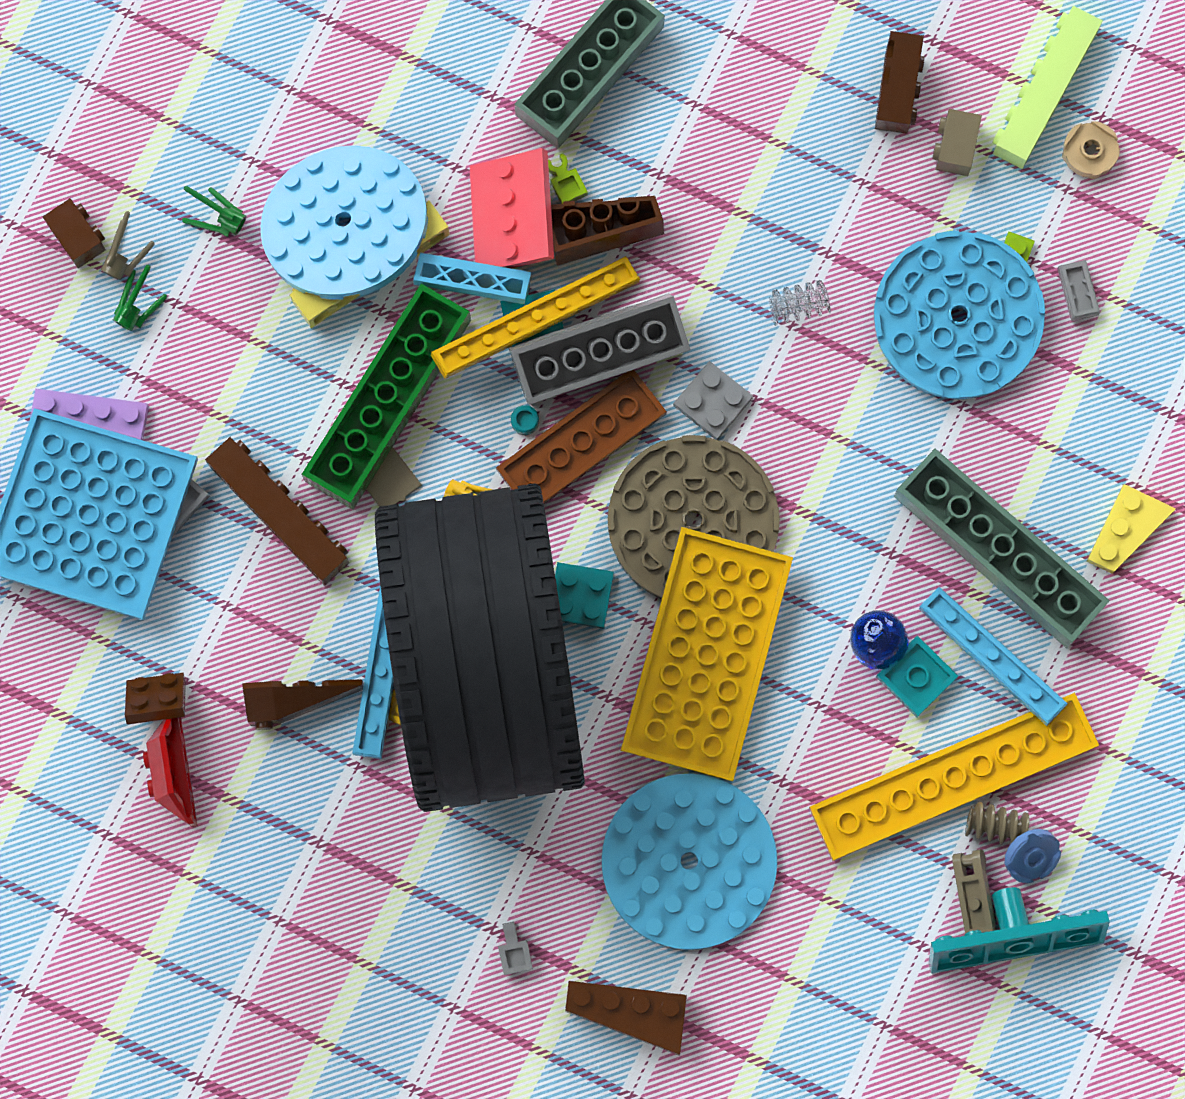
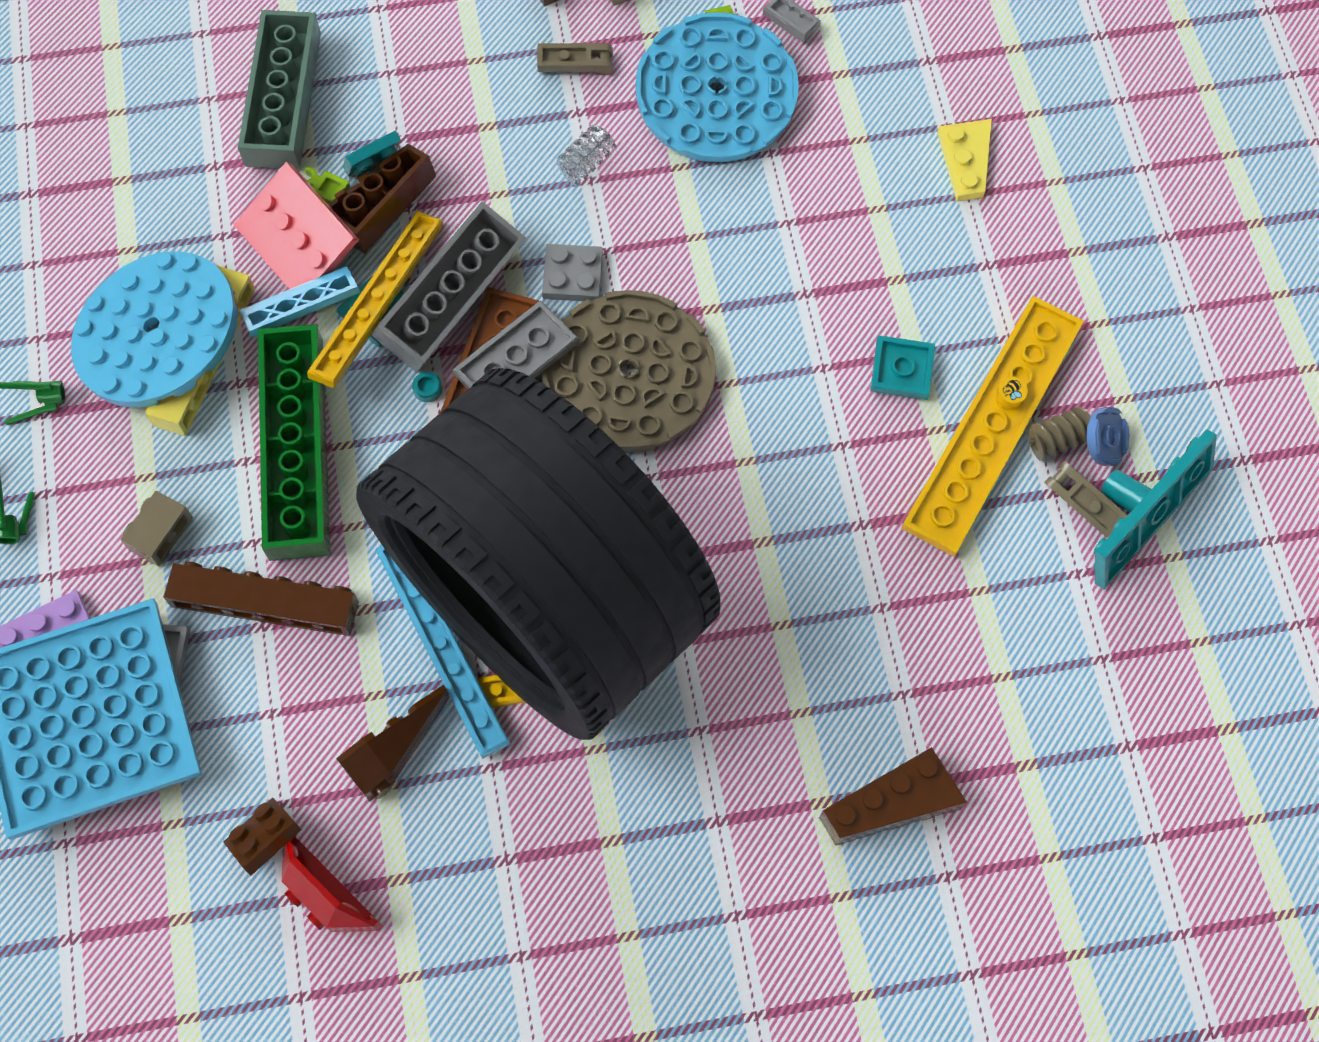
camera: 40 degrees left, 10 degrees down
dark tan piece [366,447,422,507] -> none
light grey plate [498,921,533,975] -> none
medium azure plate [602,774,777,950] -> none
yellow plate [620,527,793,782] -> none
clear blue cylinder [850,610,909,669] -> none
sand green brick [894,448,1110,648] -> none
medium azure tile [919,587,1068,726] -> none
none -> dark tan brick [121,491,193,567]
none -> teal plate [343,130,401,177]
none -> light grey tile [452,300,579,389]
none -> dark tan plate [537,43,613,75]
none -> yellow tile [997,377,1028,408]

